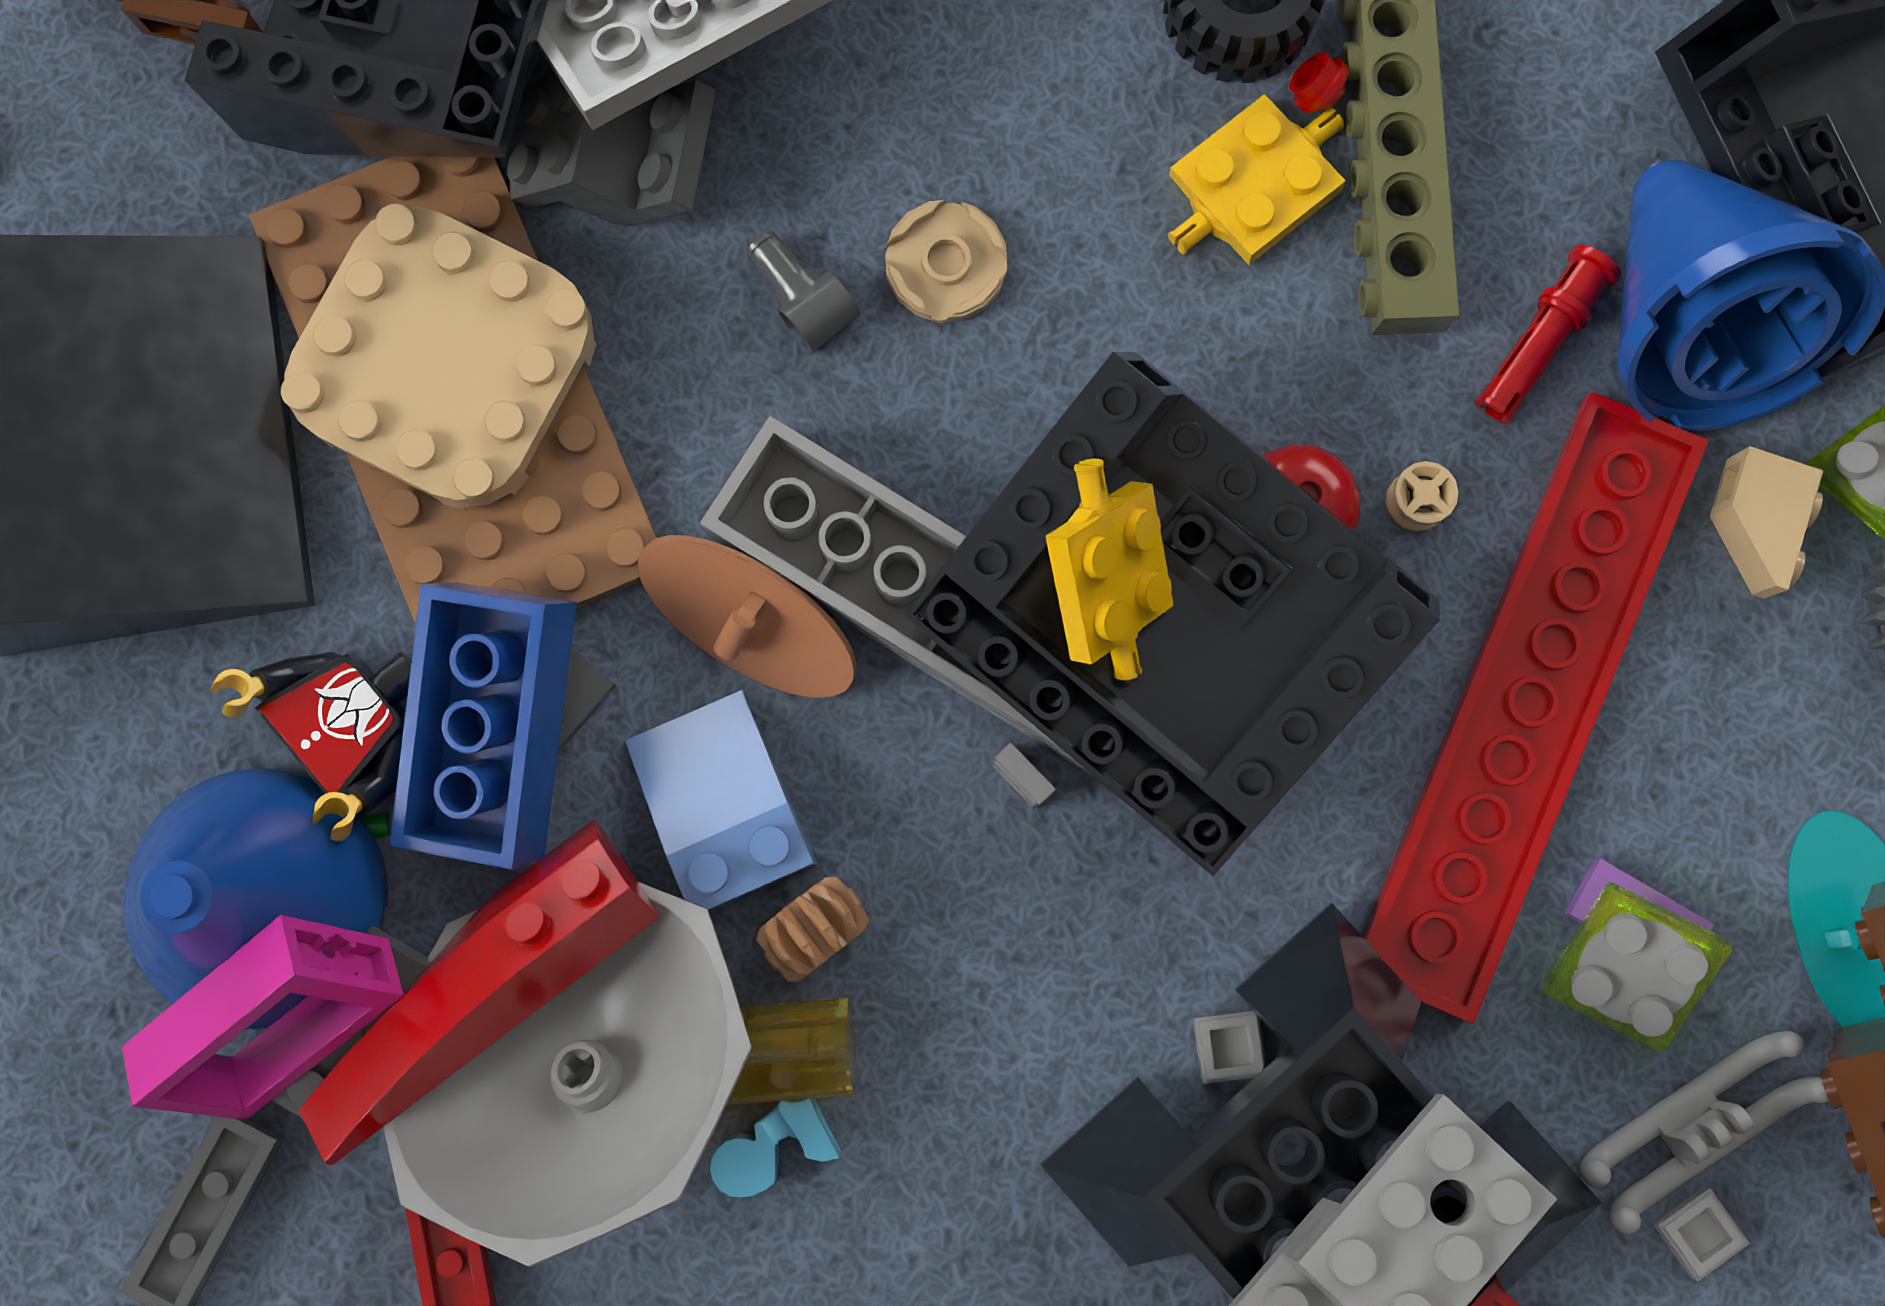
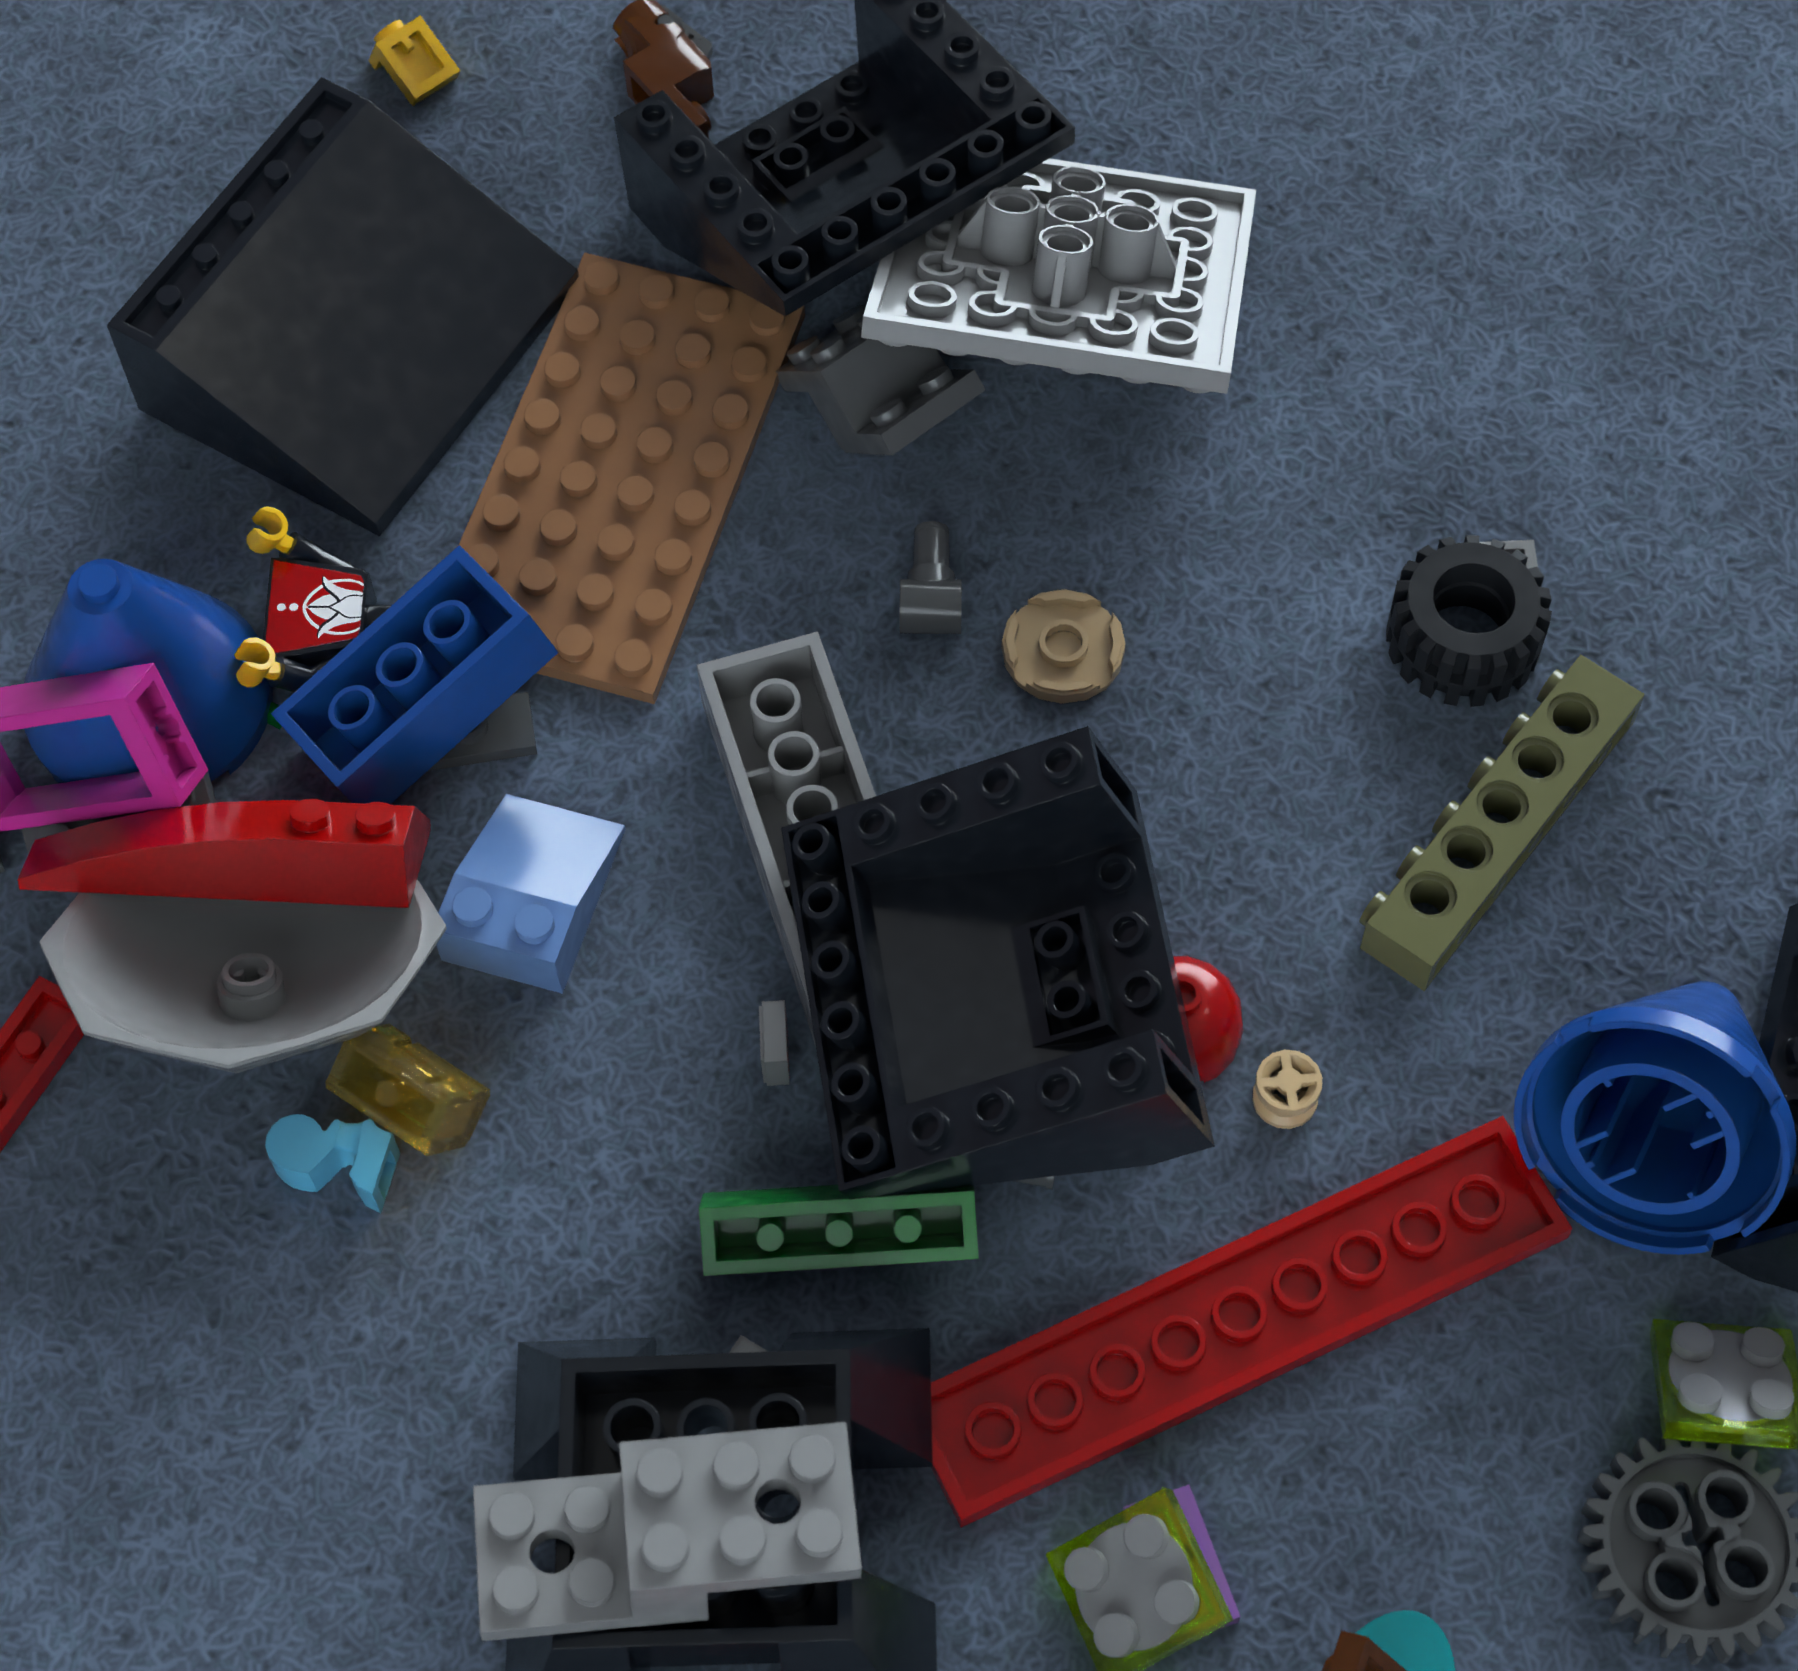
camera: 45 degrees right, 20 degrees down
tan plate [281,204,596,511] -> none
nougat shield [638,535,857,698] -> none
medium nougat gear [756,877,870,982] -> none
yellow plate [1045,459,1174,680] -> none
yellow plate [1168,94,1346,265] -> none
red plate [1289,52,1349,113] -> none
red pin [1474,244,1622,424] -> none
tan slope [1710,446,1823,599] -> none
none -> green brick [699,1185,979,1276]

